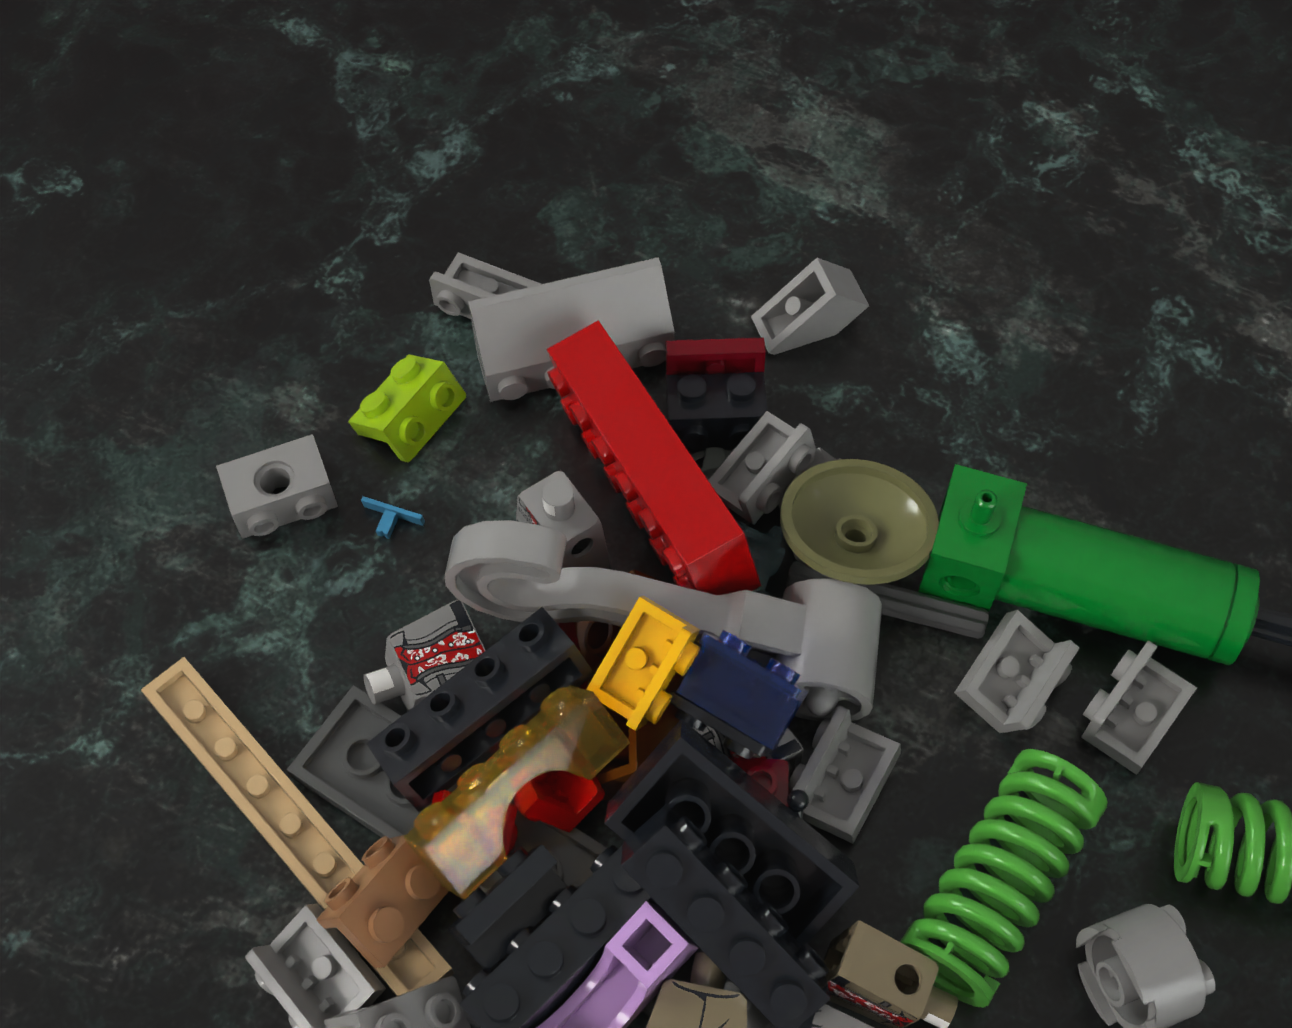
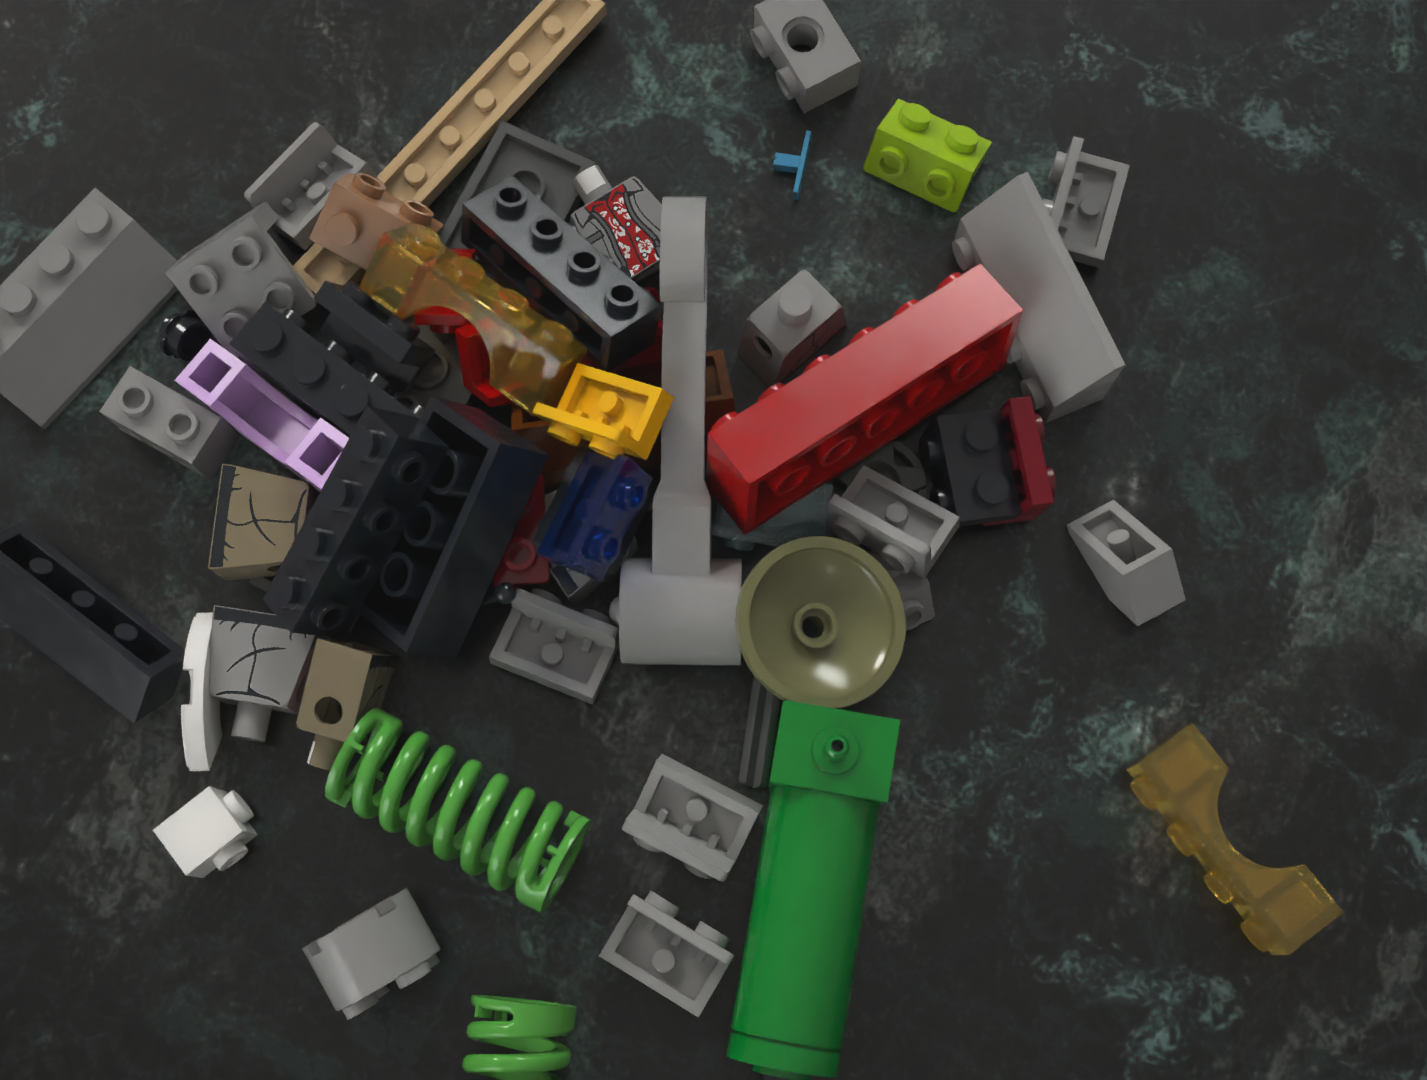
camera: 85 degrees right, 15 degrees up
none -> clear yellow arch [1126,723,1343,955]

